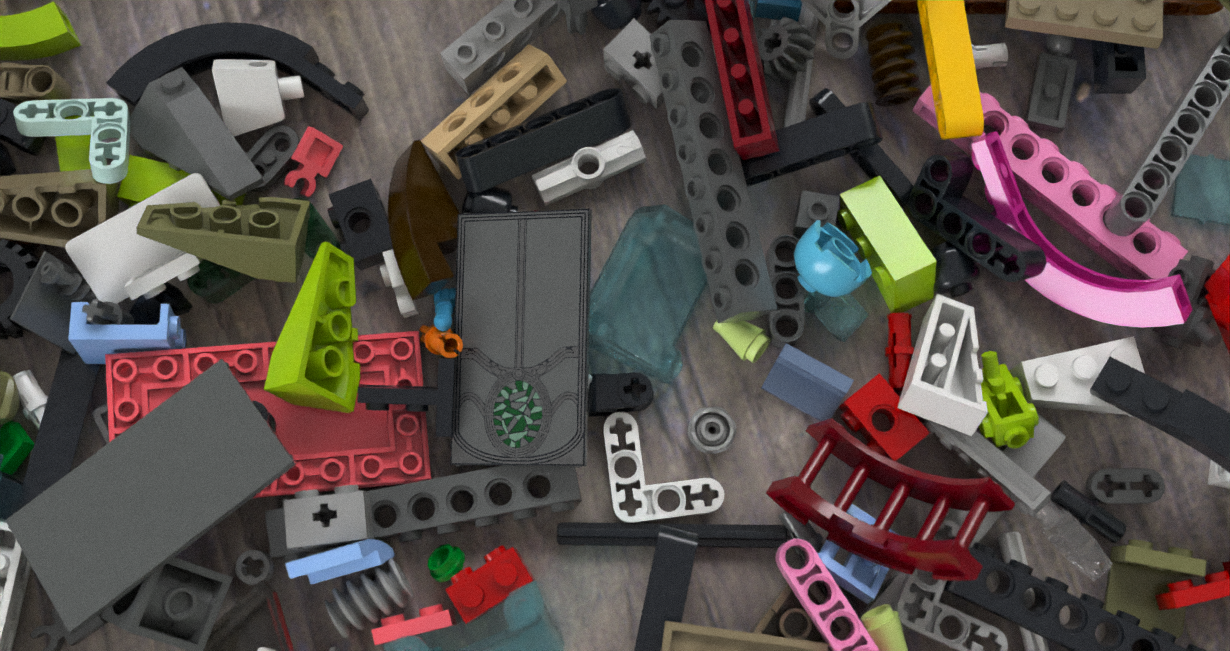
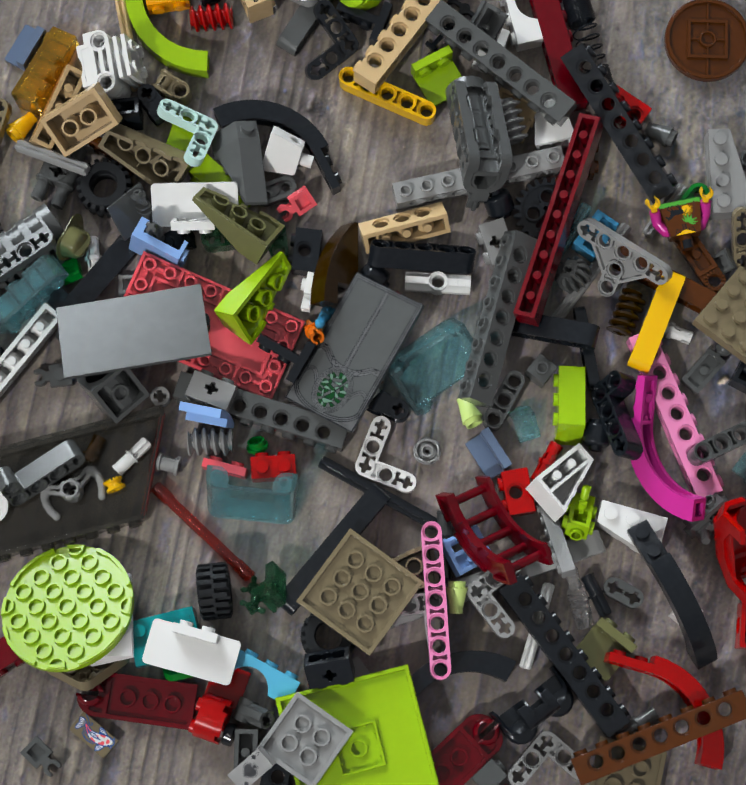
camera: 25 degrees right, 0 degrees up
medium azure cylinder [794,220,872,297] -> none

